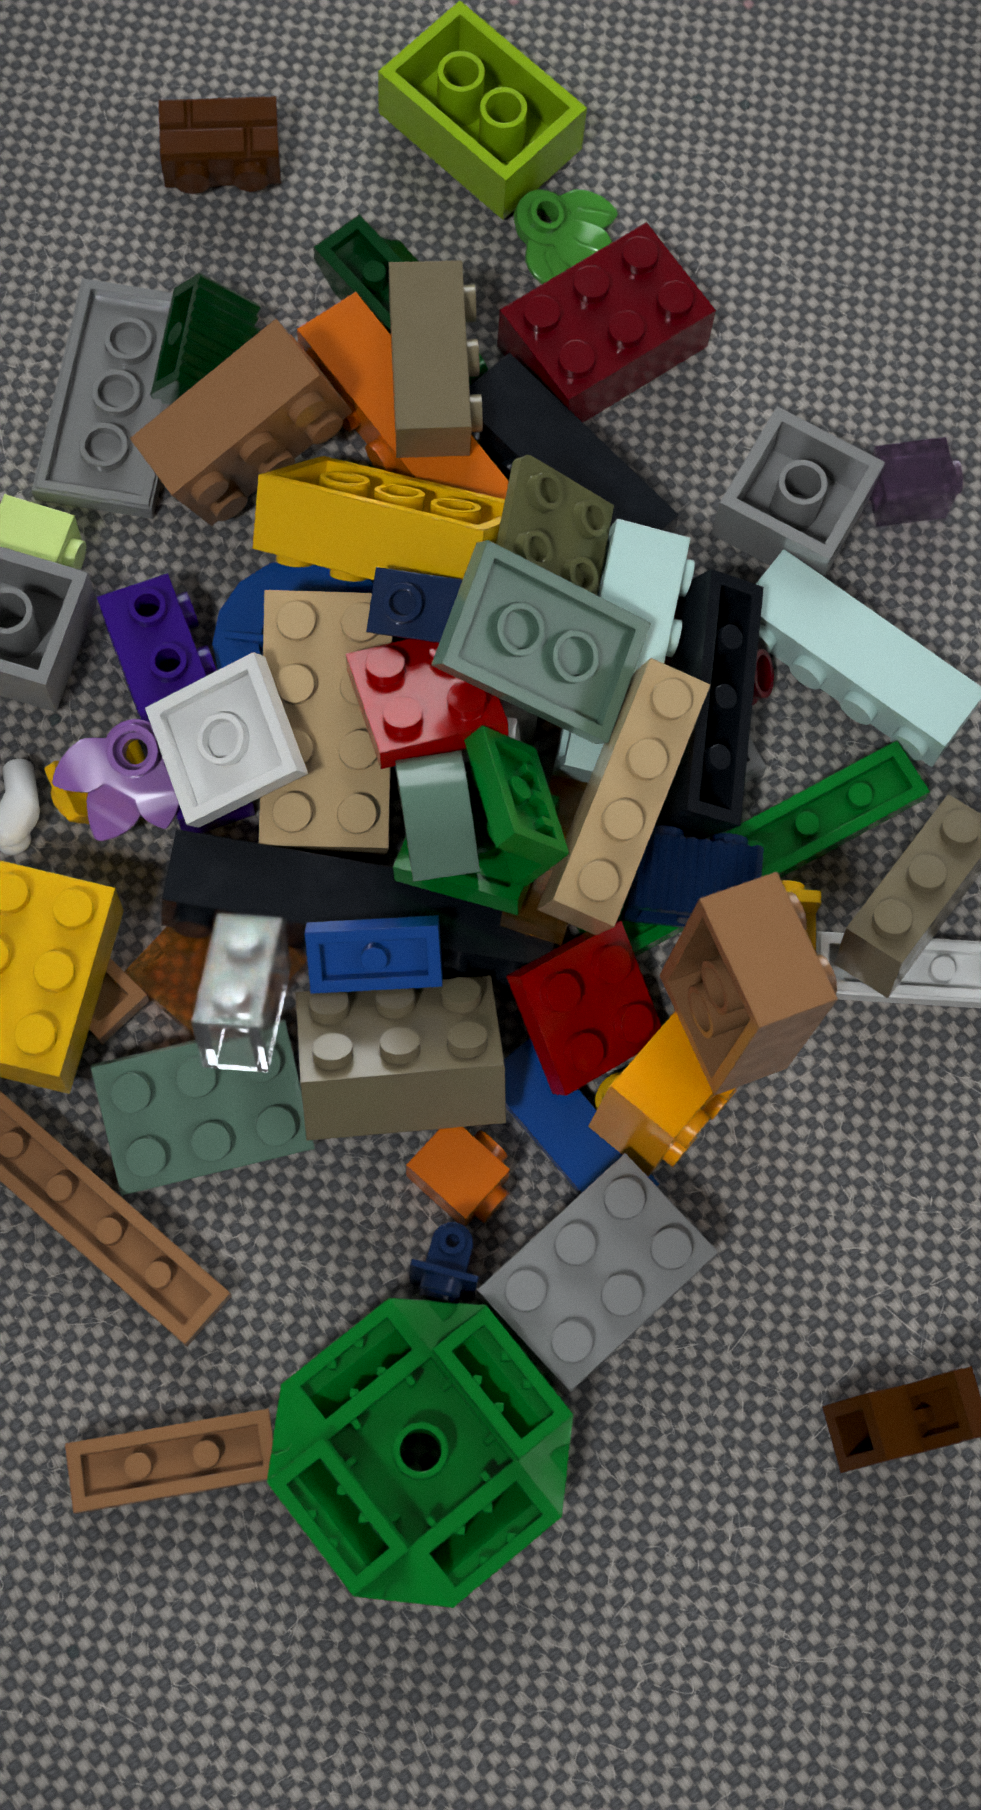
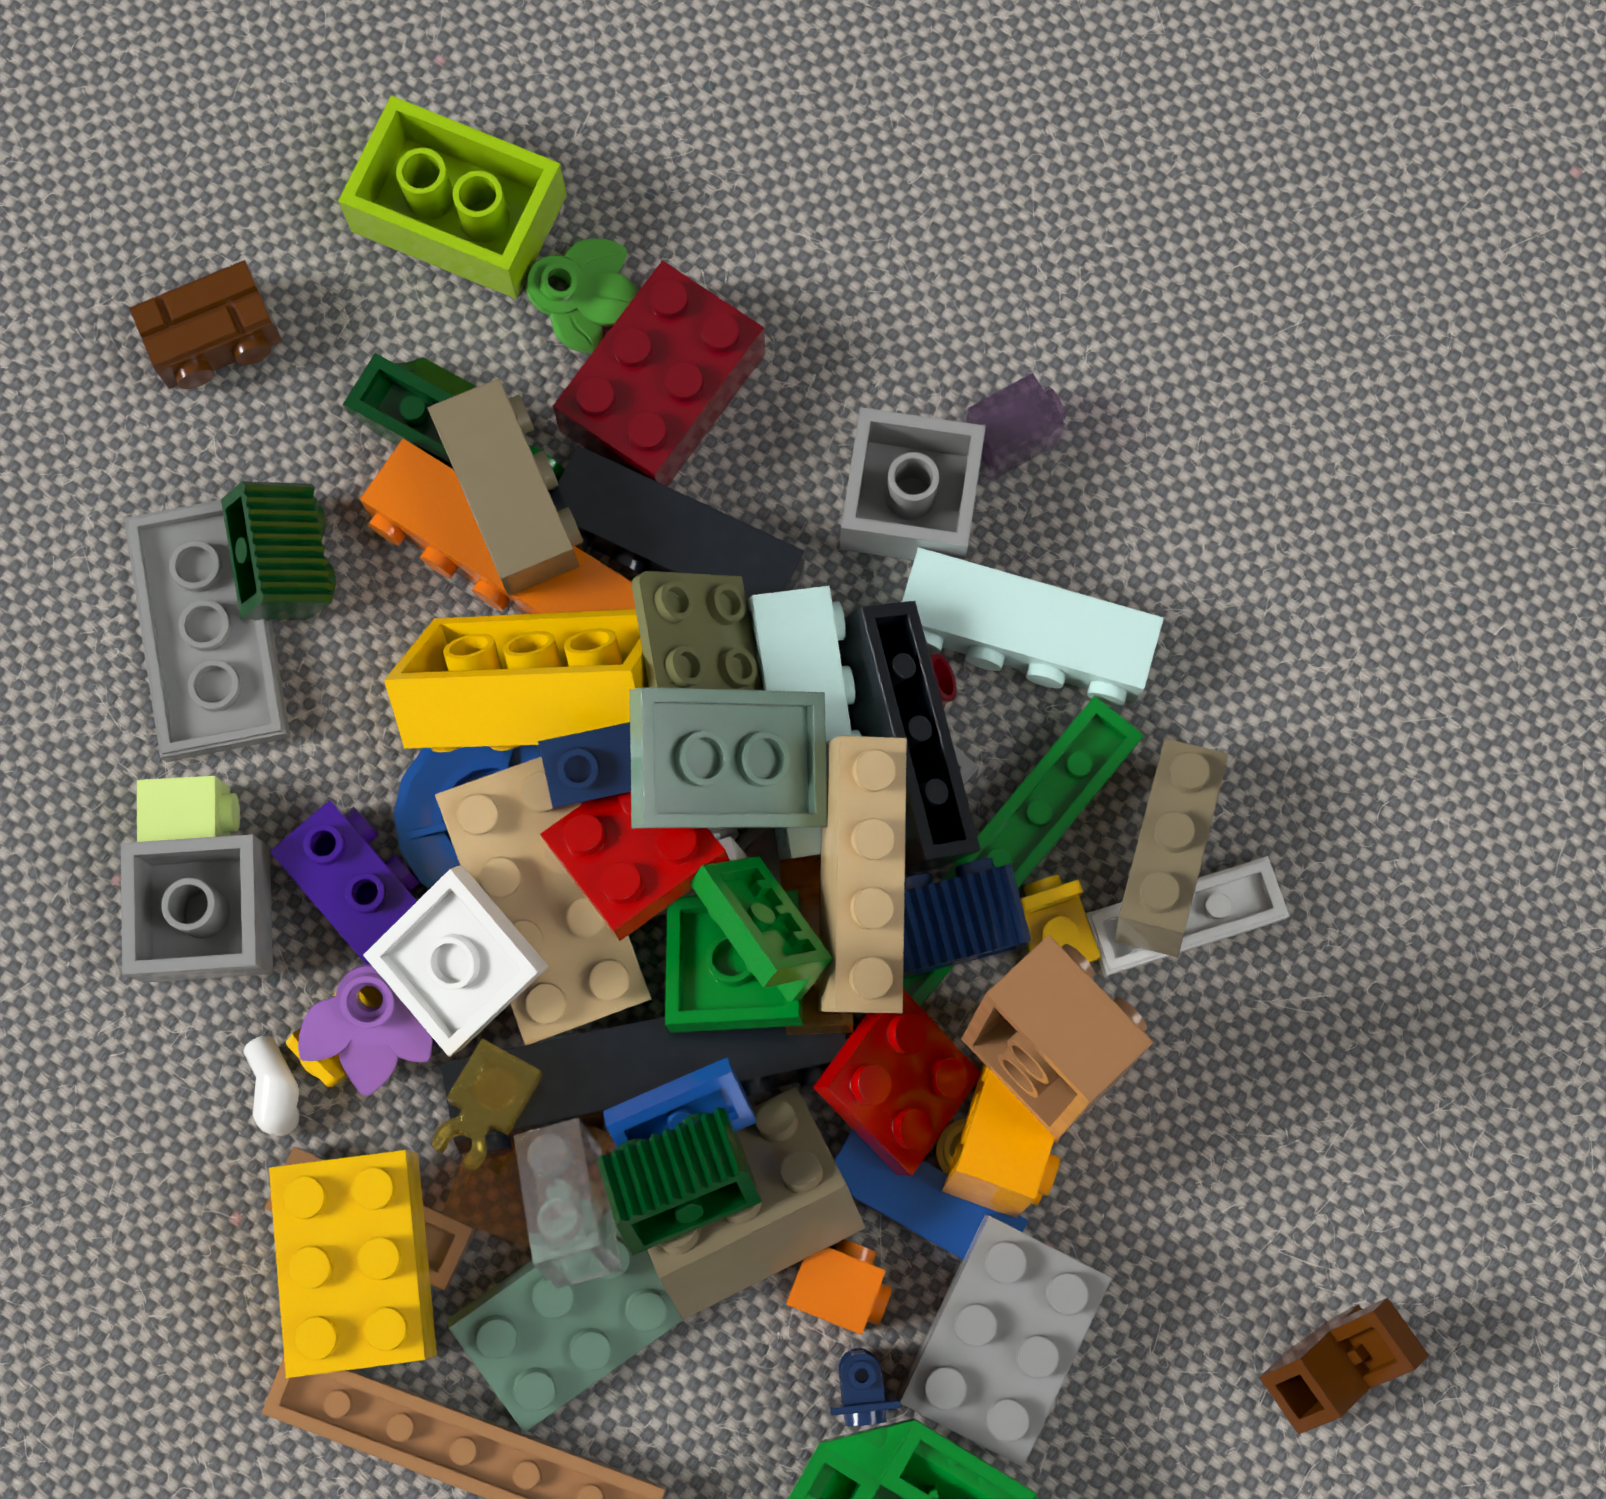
camera: 15 degrees left, 5 degrees up
medium nougat brick [130,319,352,526] -> none
sand green brick [395,751,480,882] -> none
none -> clear yellow plate [432,1039,543,1171]
none -> dark green brick [597,1107,762,1255]

